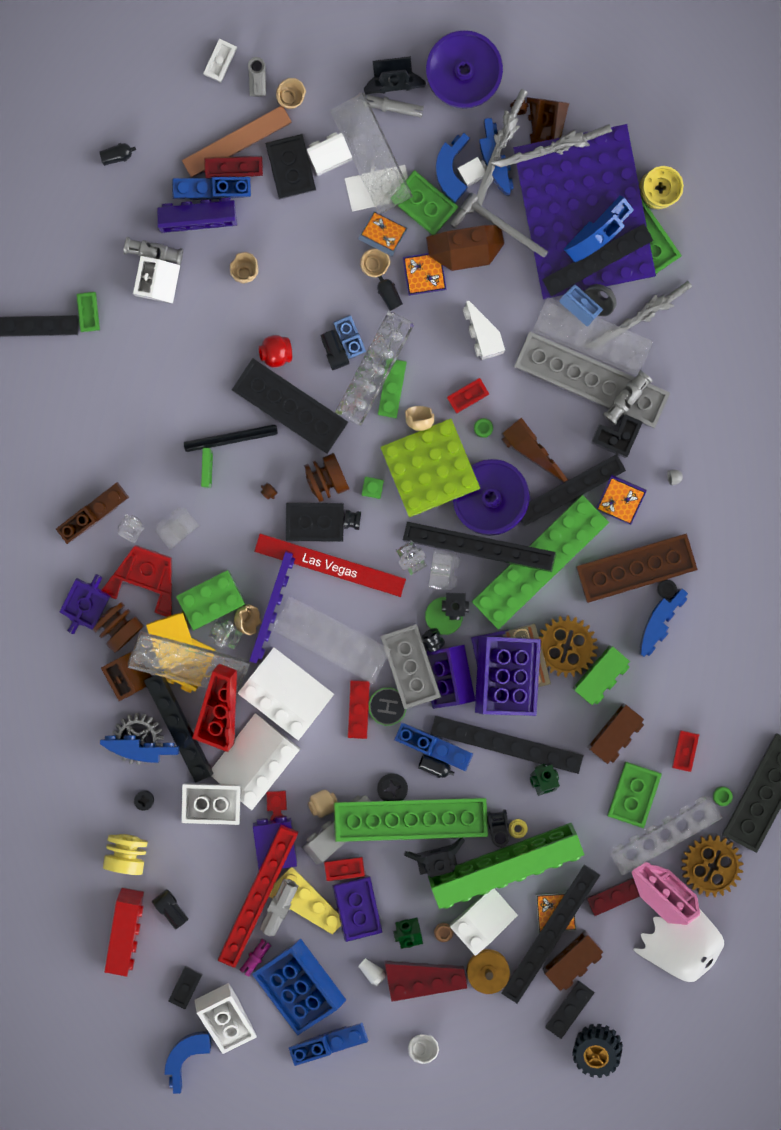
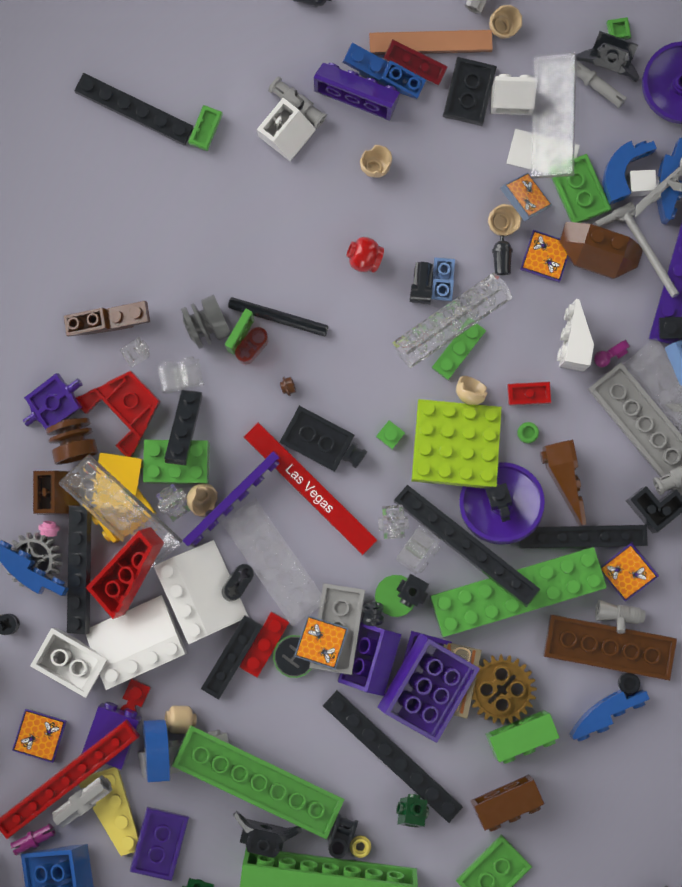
camera: 25 degrees right, 5 degrees down
black plate [232,358,349,454] -> none
reddish brown wheel [304,453,349,502] -> none
red plate [324,857,365,881] -> none
black gear [377,773,408,801] -> none
blue slope [394,723,473,771] -> none
black piece [418,754,455,778] -> none
red plate [672,730,699,772] -> none
none -> tile [12,709,67,763]
none -> bright pink plate [38,521,60,537]
none -> blue arch [142,720,170,782]
none -> black plate [165,390,202,465]
none -> dark grey wheel [181,295,231,349]
none -> black plate [201,615,263,700]
none -> black beam [222,564,254,601]
none -> clear red beam [235,327,269,365]
none -> tile [294,615,349,670]
none -> black plate [486,483,512,522]
none -> magenta plate [594,340,630,367]
none -> light grey piece [595,599,645,634]
none -> bright green tile [606,17,631,40]

